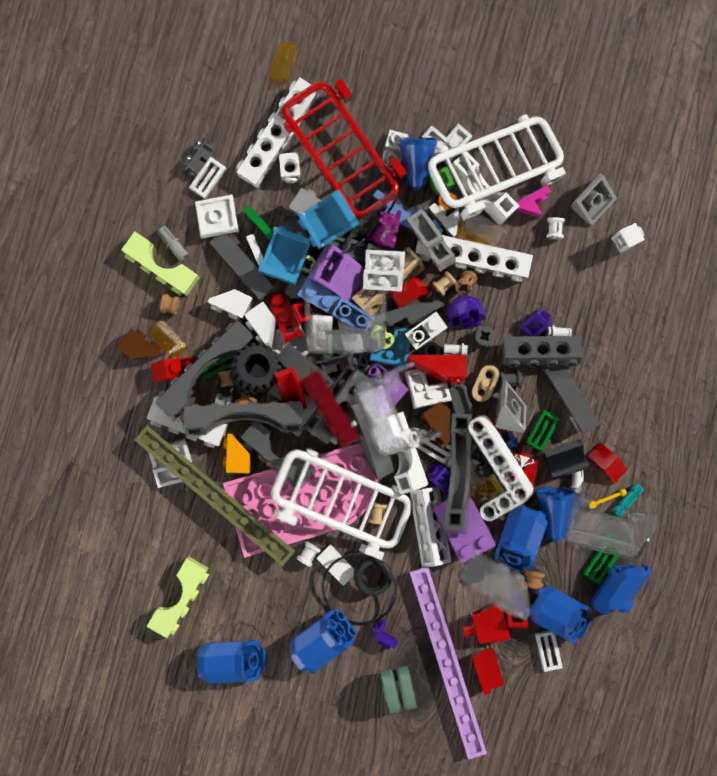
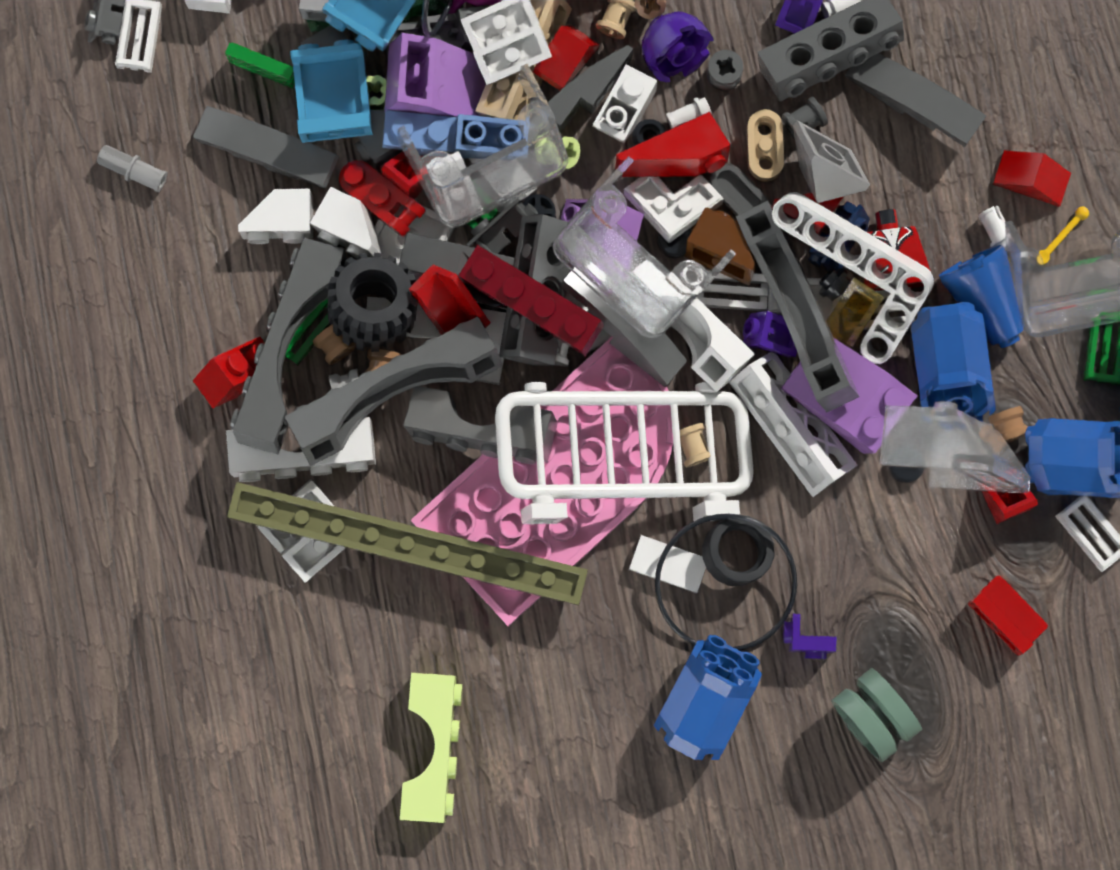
camera: 20 degrees left, 5 degrees down
reddish brown slope [116,329,164,360] -> none
yellowish green arch [122,231,200,296] -> none
clear yellow slope [150,319,189,358] -> none
medium nougat wheel [160,294,180,315] -> none
white tile [195,195,239,239] -> none
blue brick [197,640,266,683] -> none
light orange slope [223,434,252,473] -> none
white tile [246,234,264,266] -> none
white bush [297,541,321,567] -> none
dark azure tile [369,326,411,368] -> none
lavender plate [410,567,487,760] -> none
red torso [462,601,511,643] -> none
green tile [525,410,560,452] -> none
black panel [544,439,589,479] -> none
teal axle [613,484,644,517] -> none

